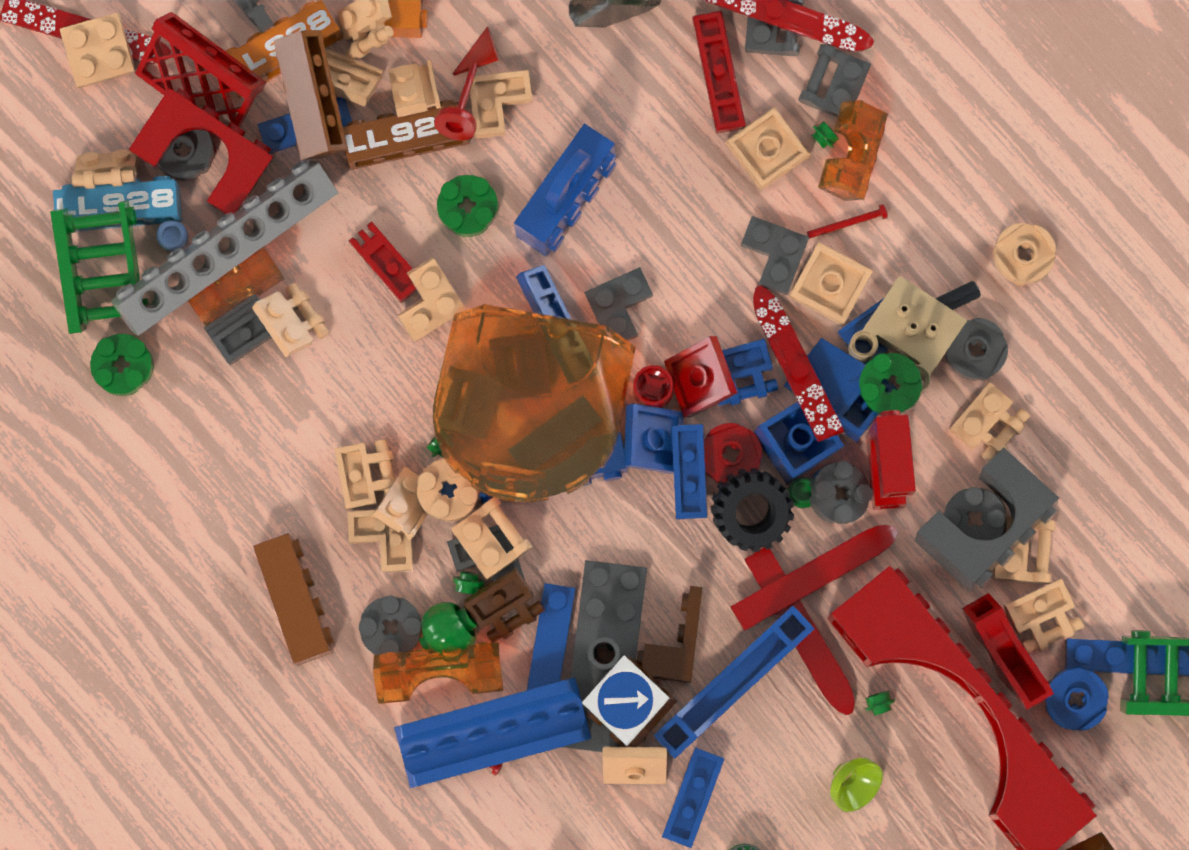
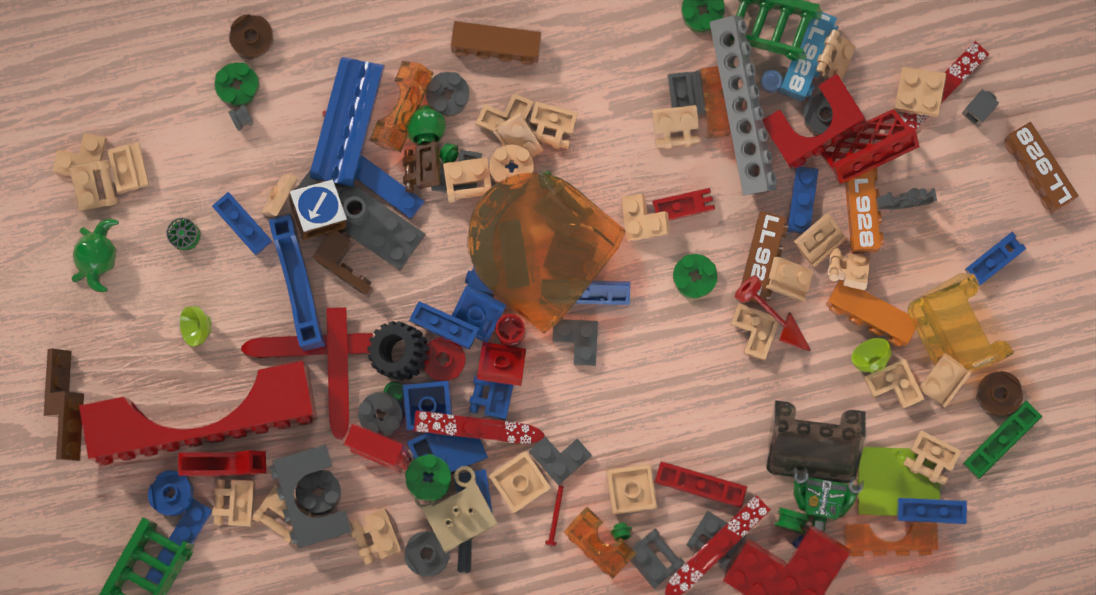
camera: 115 degrees right, 0 degrees up
brick [274,30,348,160] -> none
blue brick [514,123,617,257] -> none
green plate [865,690,895,715] -> none

